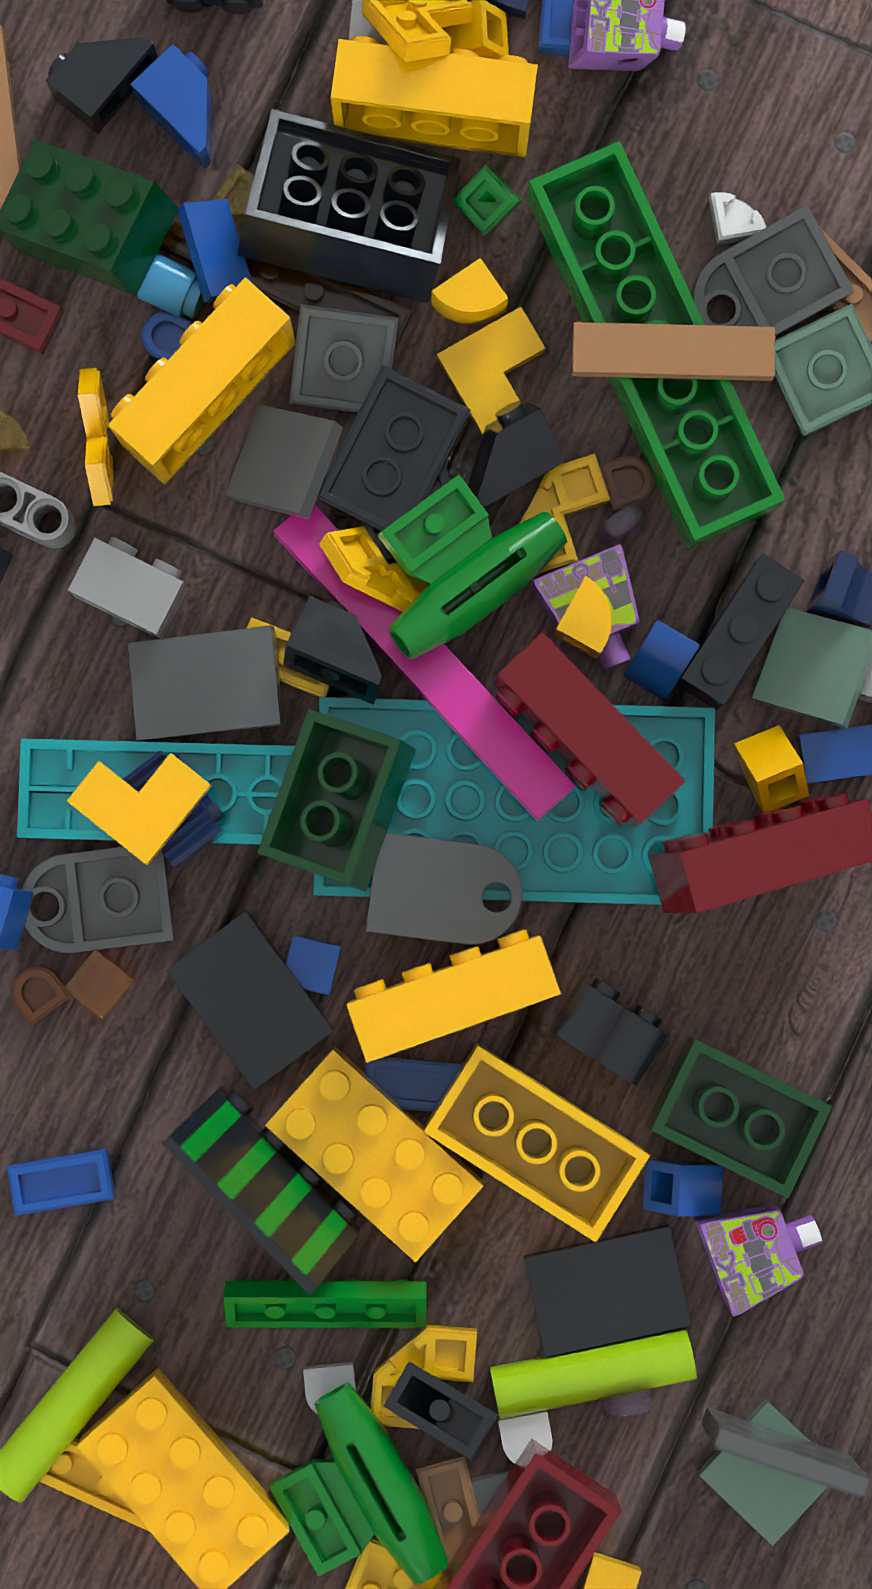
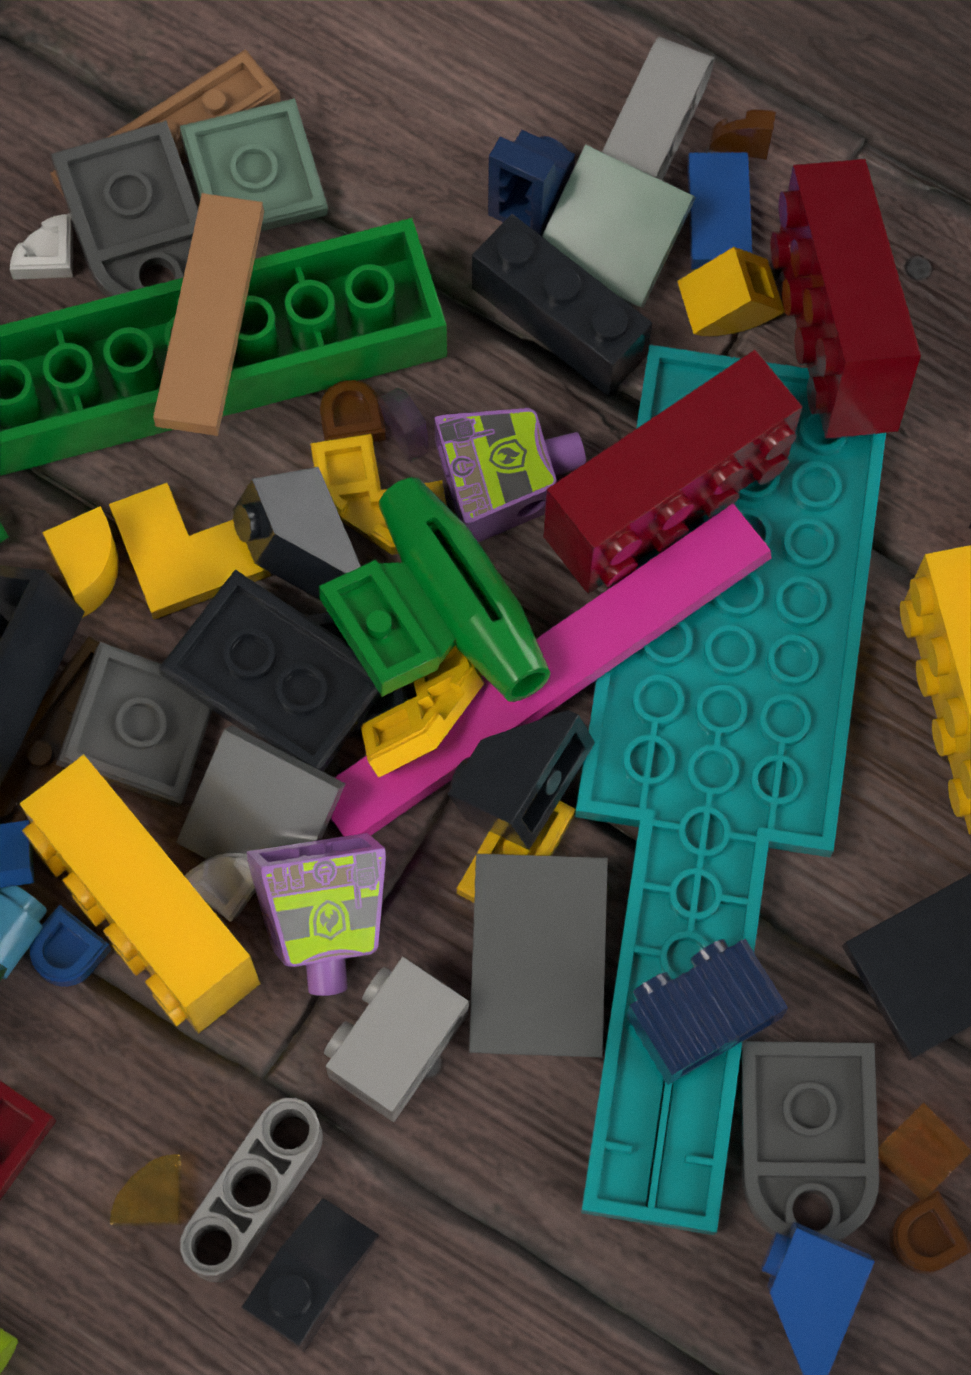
camera: 80 degrees left, 15 degrees down
yellow tile [67,753,212,865] -> none
yellow tile [78,368,114,506] -> none
dark green brick [257,709,416,891] -> none
blue tile [286,935,342,995] -> none
dark grey tile [366,833,522,944] -> none
yellow brick [553,576,612,659] -> none
blue brick [623,619,700,701] -> none
none -> white tile [185,853,256,922]
none -> torso [246,833,386,996]

